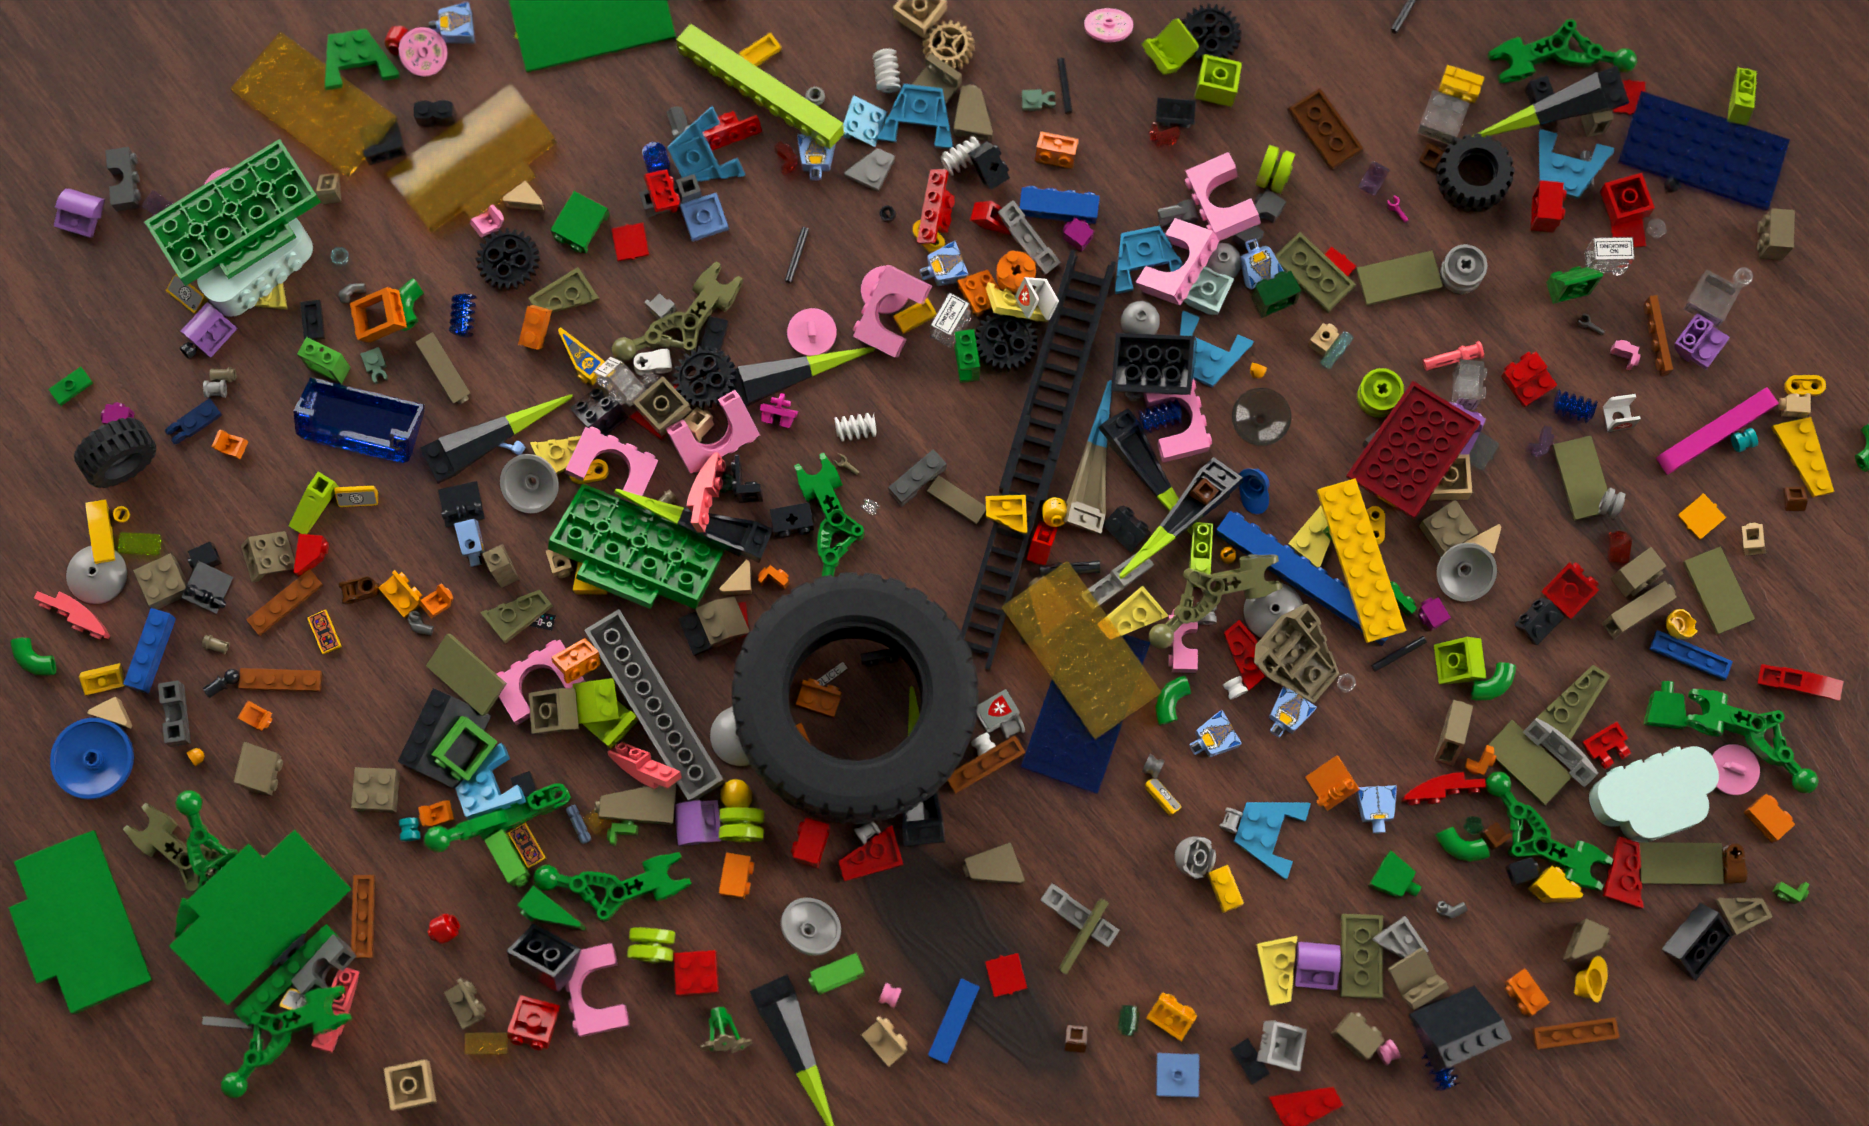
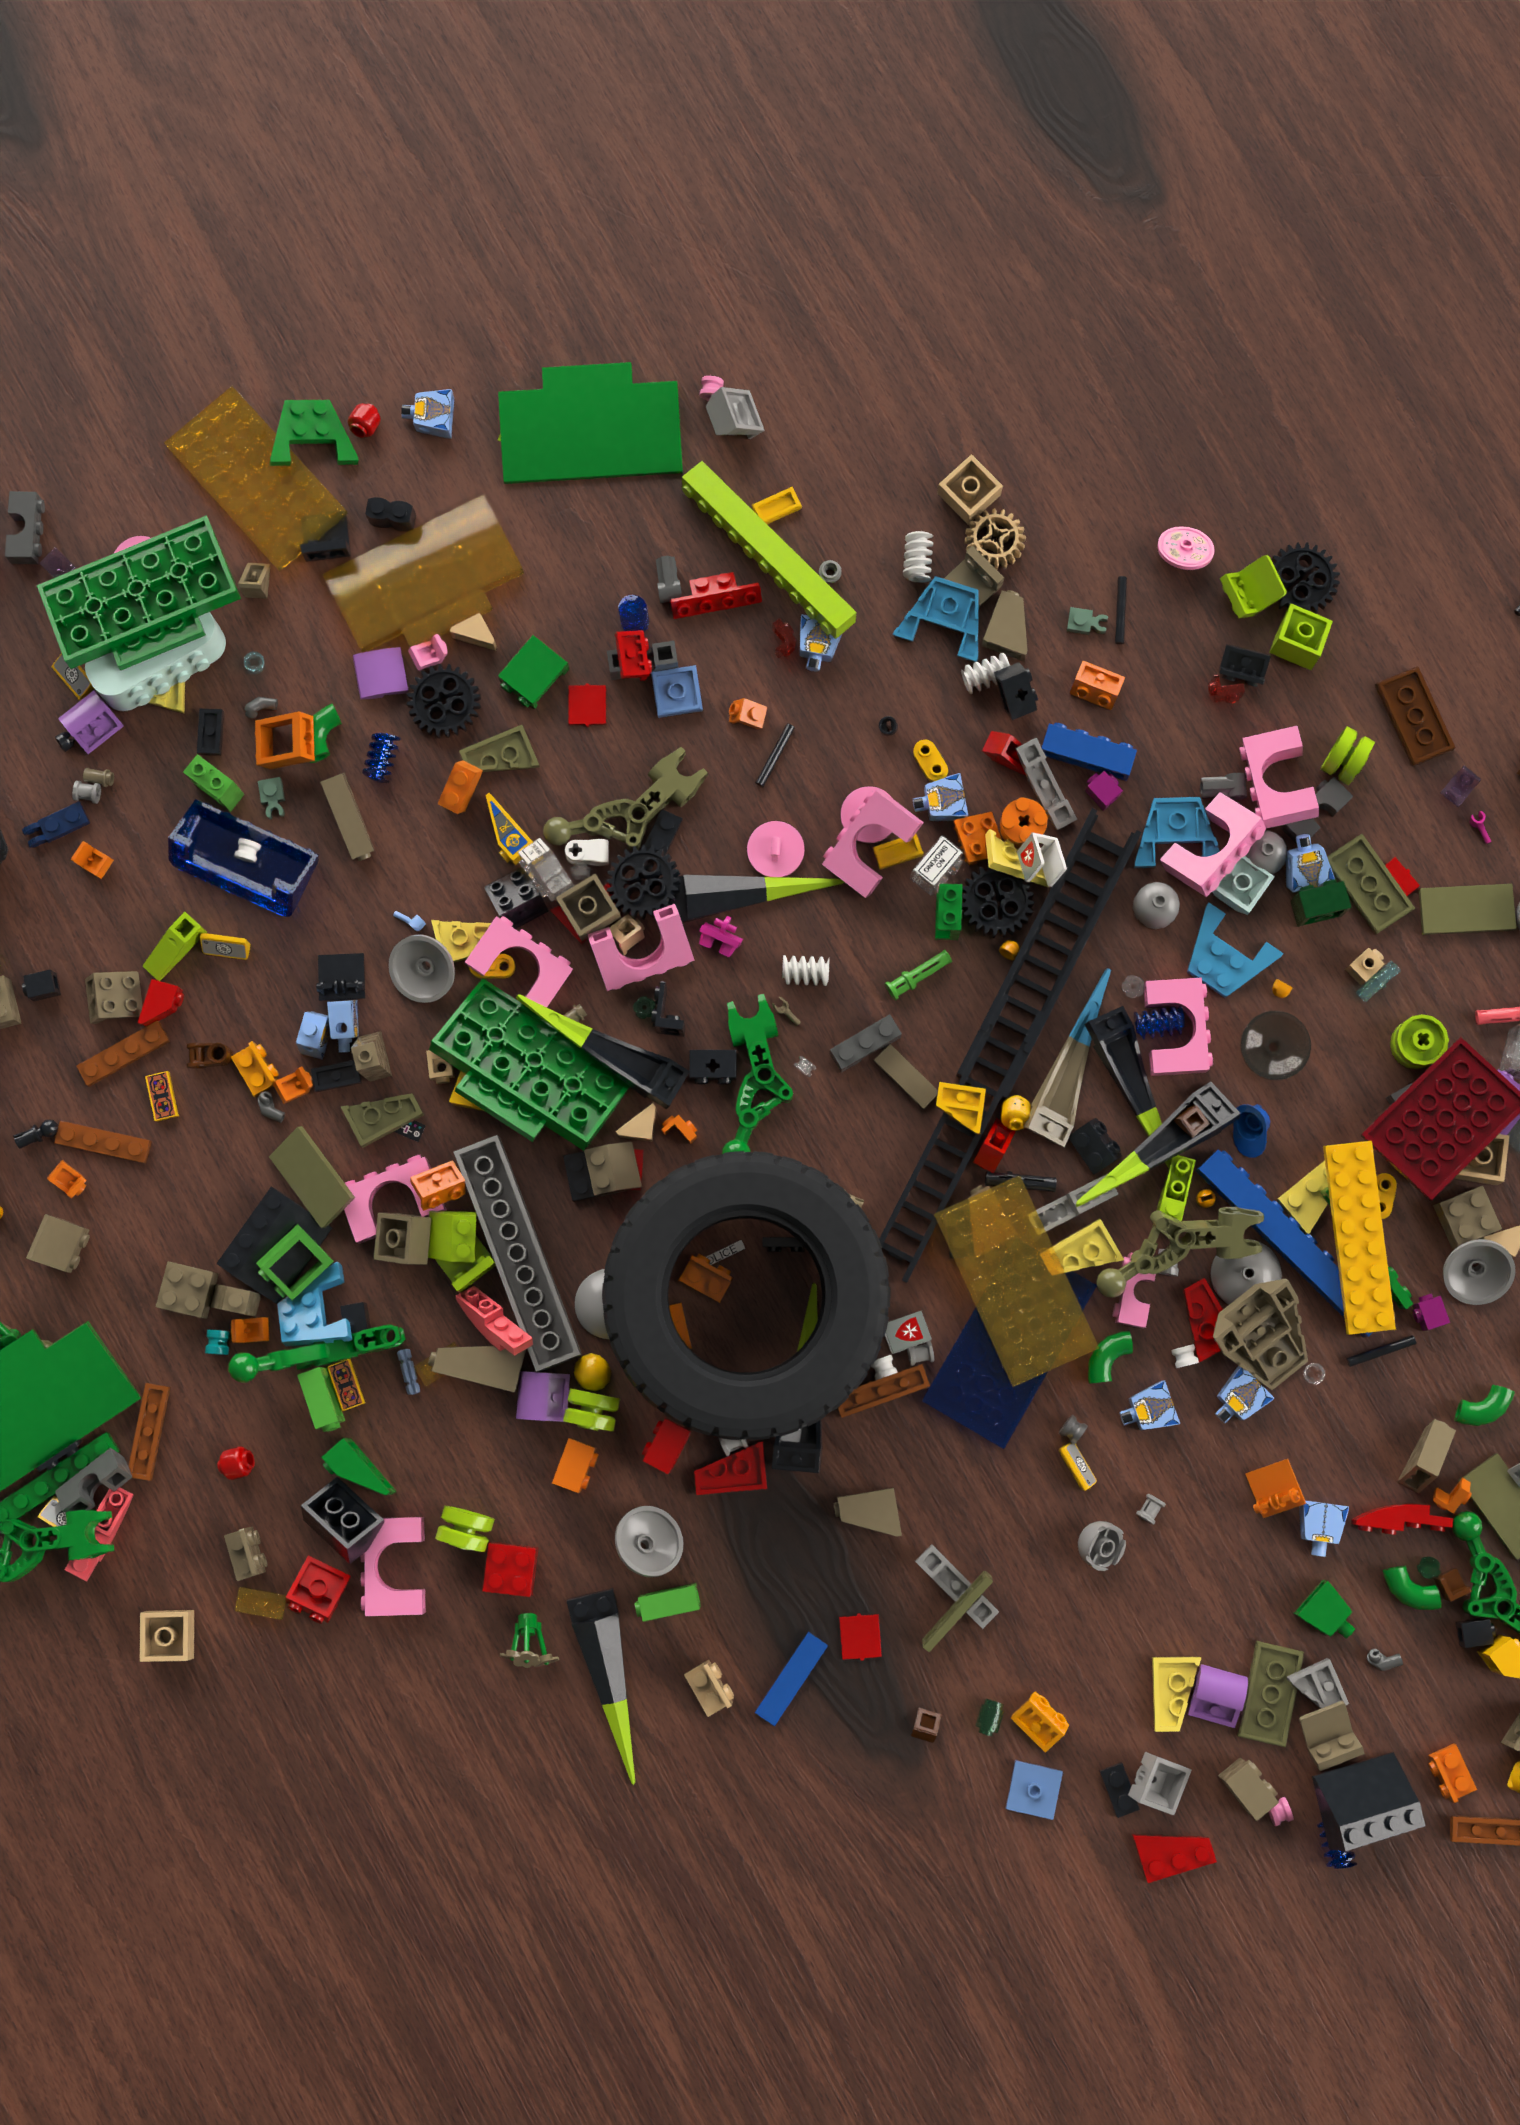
camera: 15 degrees right, 5 degrees up
black hinge [181,561,233,614] -> none
dark tan pin [202,635,230,655] -> none
bright pink shield [399,27,447,76] -> none
black plate [420,395,573,484] -> none
green piece [534,852,692,922] -> none
bright green bracket [607,820,638,846] -> none
light grey panel [644,294,676,319] -> none
dark azure wing [668,106,745,181] -> none
coral slope [686,452,726,533] -> none
medium azure hinge [843,96,887,147] -> none
light grey wing [845,148,895,191] -> none
bright pink wheel [879,983,902,1008] -> none
red bracket [917,169,955,244] -> none
black slope [1111,333,1197,395] -> none
yellow brick [1207,865,1244,913] -> none
dark azure wing [1234,802,1311,880] -> none
lime slope [1434,637,1486,684] -> none
none -> dark tan slope [210,1284,261,1317]
none -> white wheel [234,838,261,863]
none -> light blue torso [296,1011,330,1060]
none -> black plate [311,1060,362,1093]
none -> medium lavender slope [353,647,408,700]
none -> orange bracket [729,698,767,729]
none -> bright green pin [885,950,952,1001]
none -> light orange hinge [999,940,1020,960]

